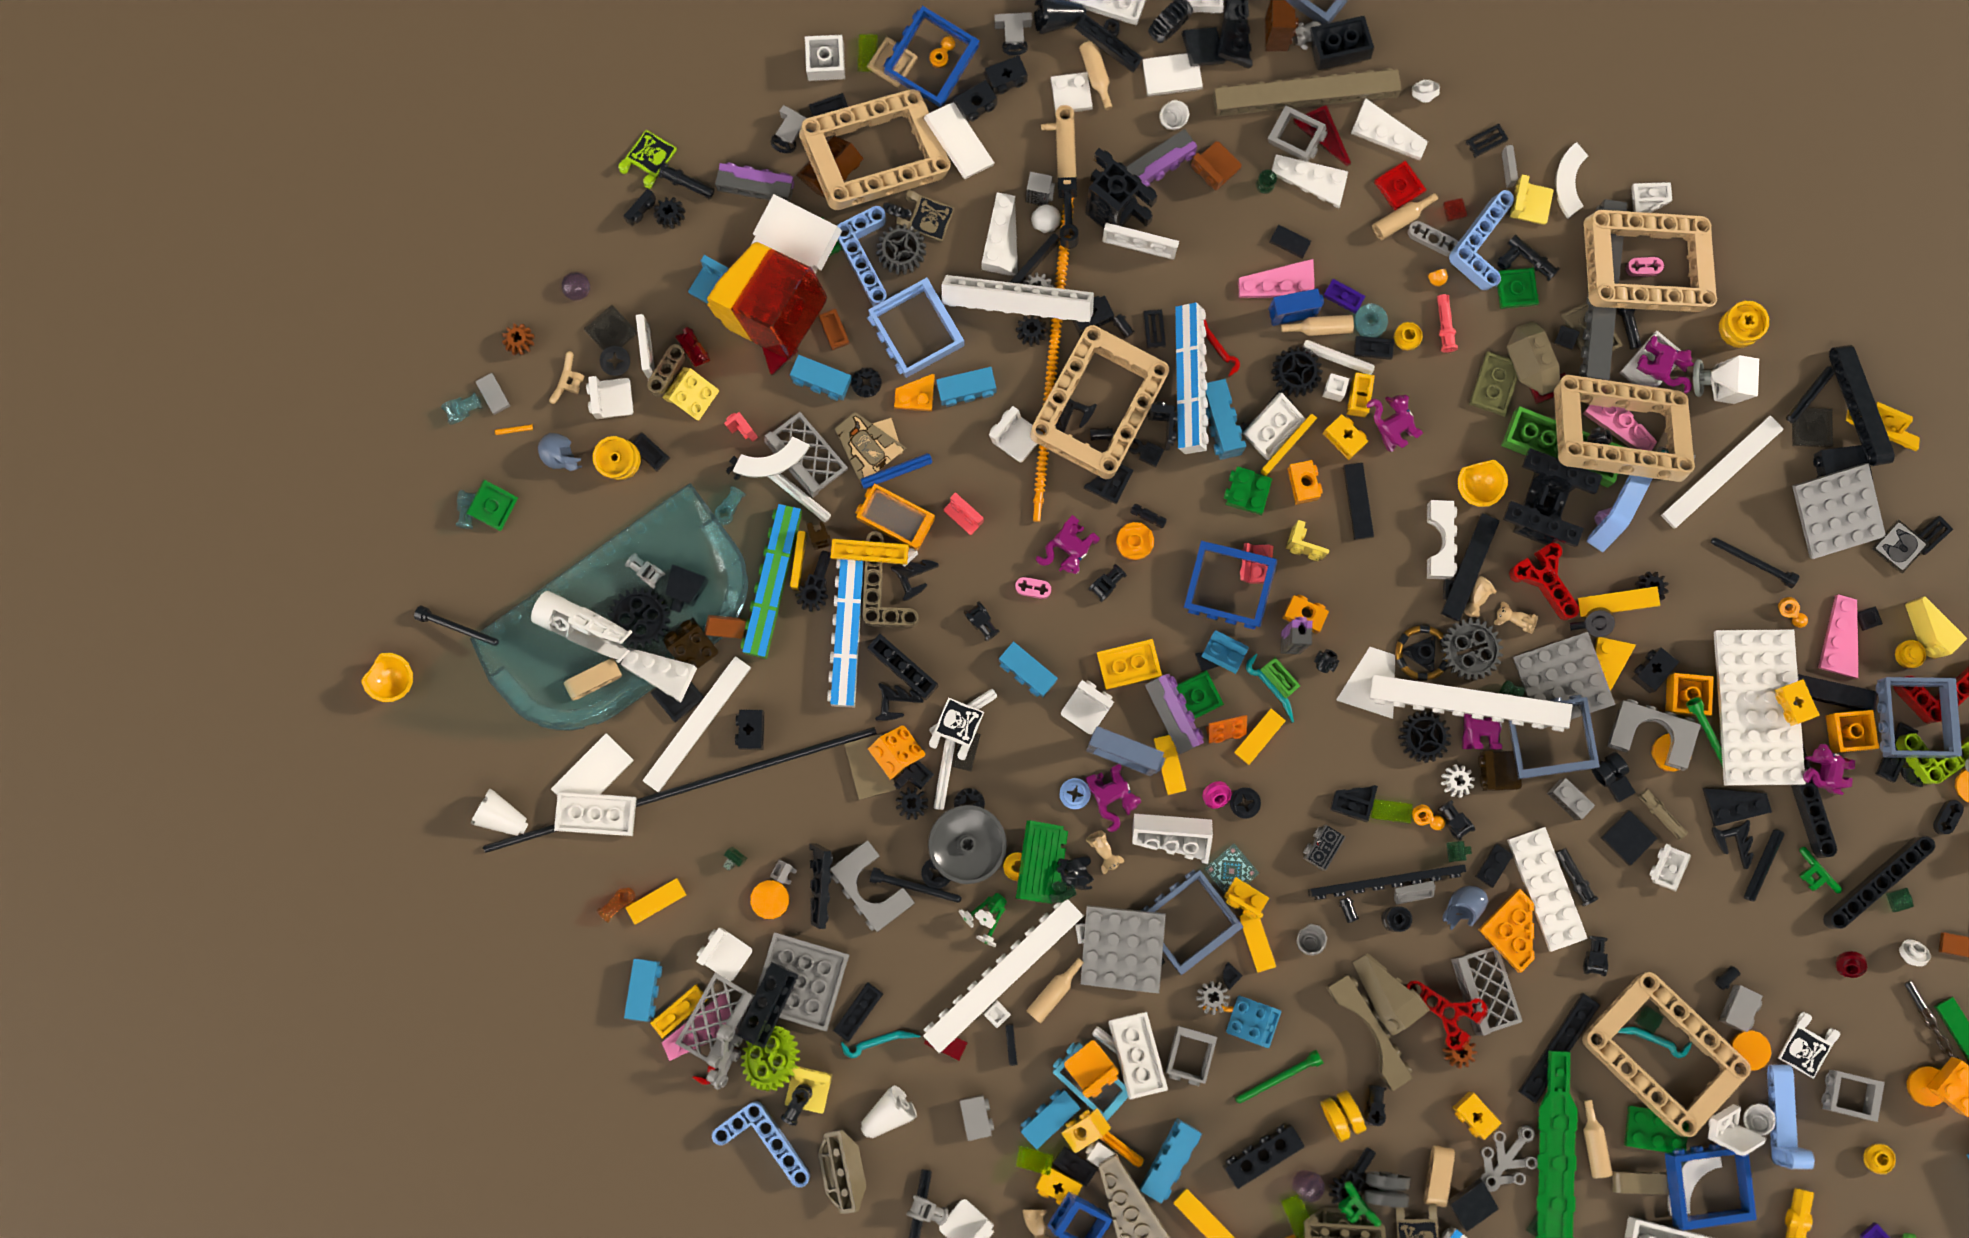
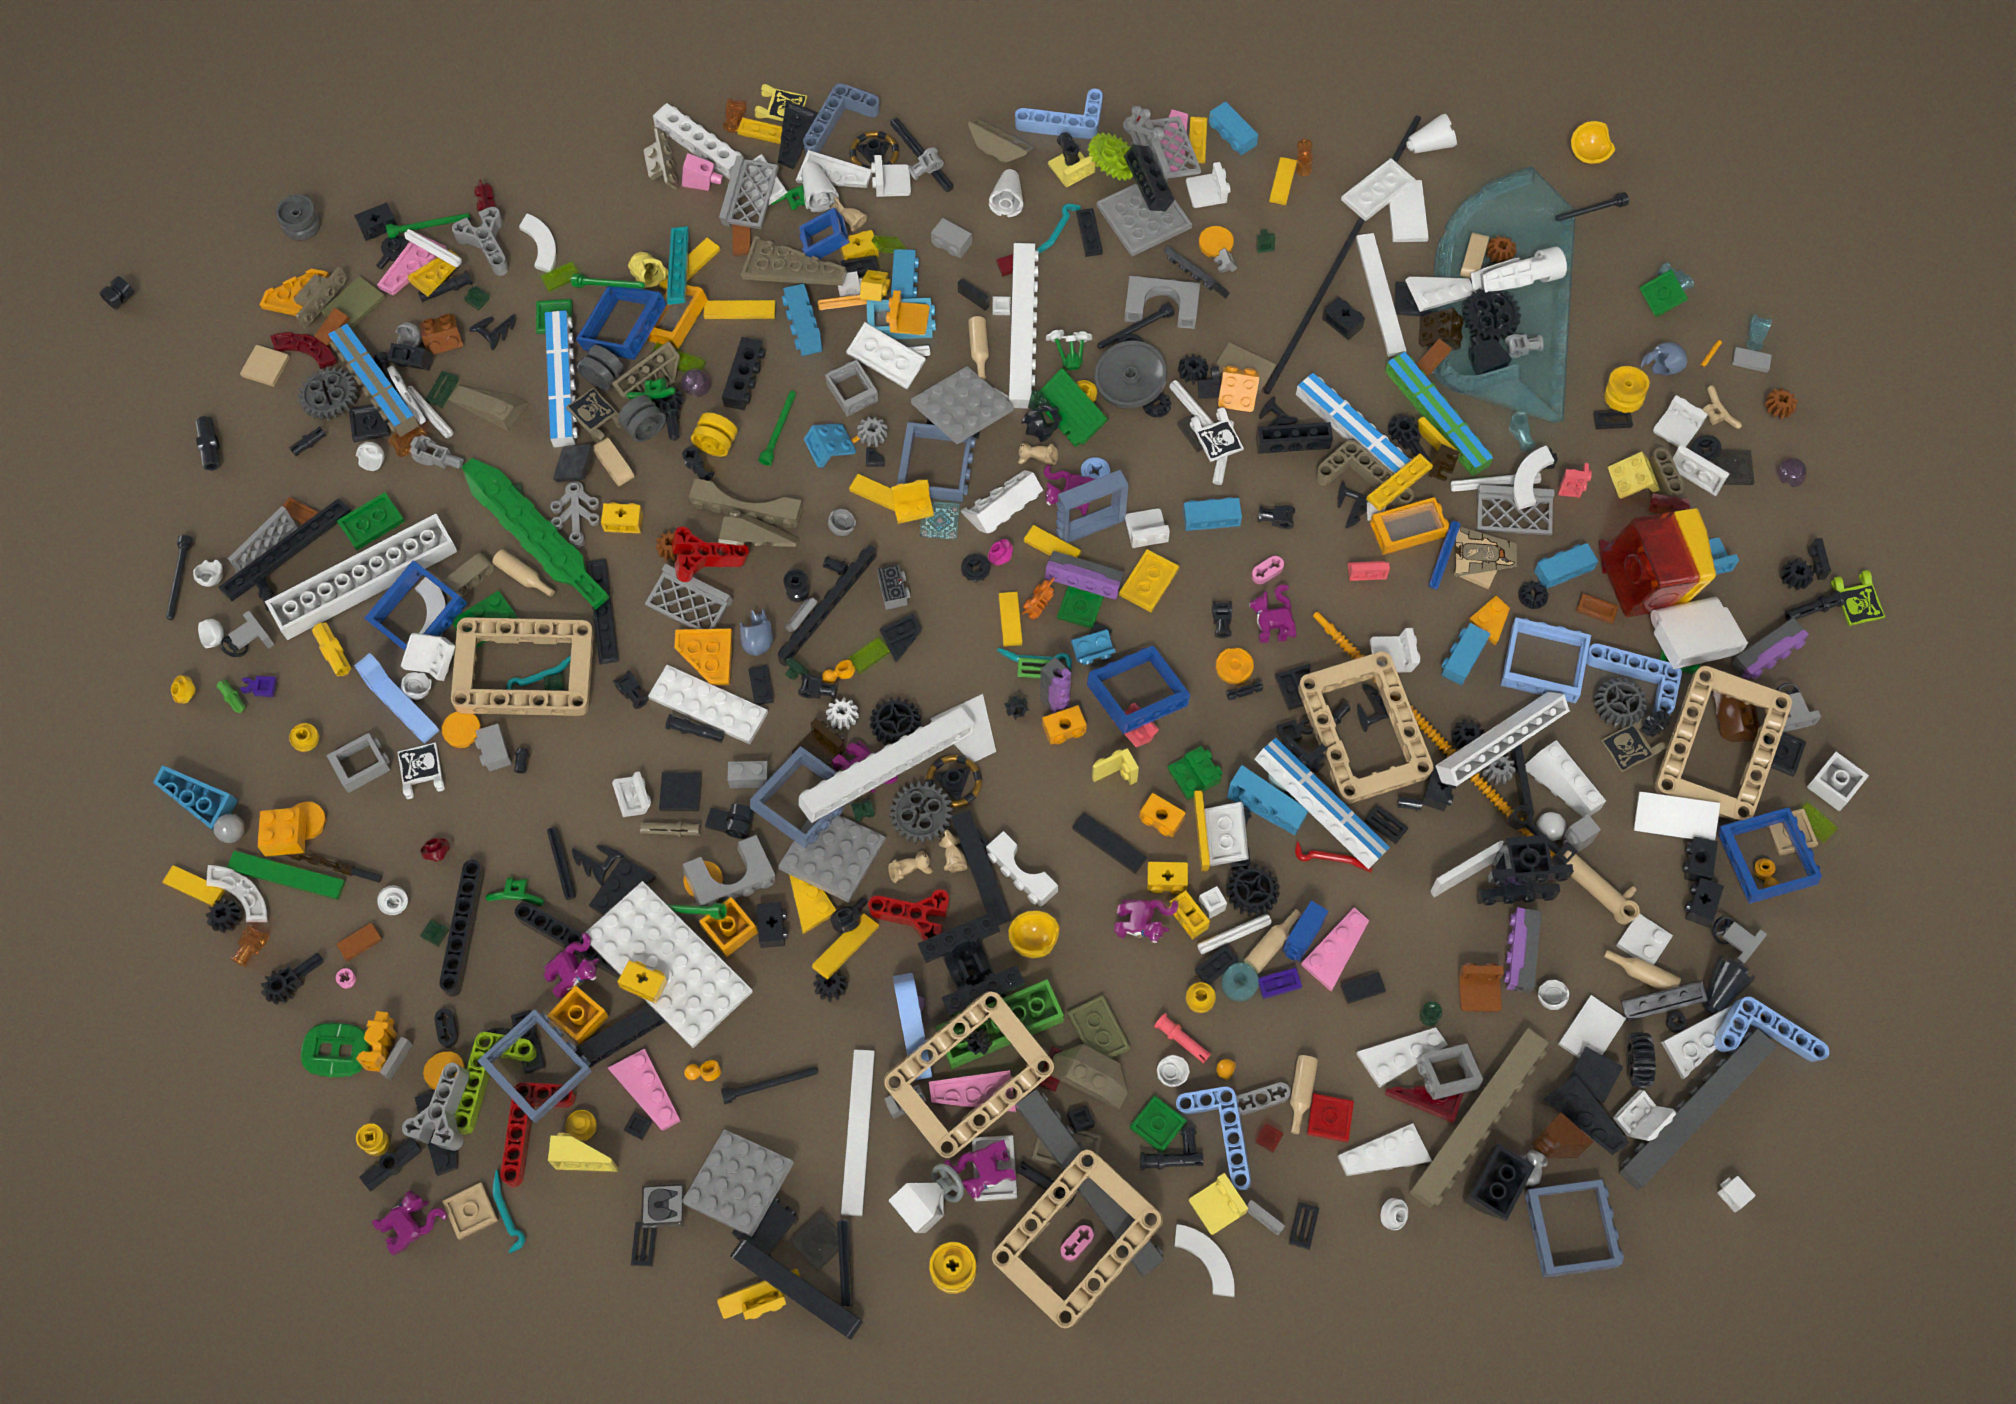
camera: 135 degrees right, 15 degrees down
white wing [1631,182,1672,213] -> none
none -> white hair [1156,1055,1190,1087]
none -> dark orange gear [1486,235,1517,264]

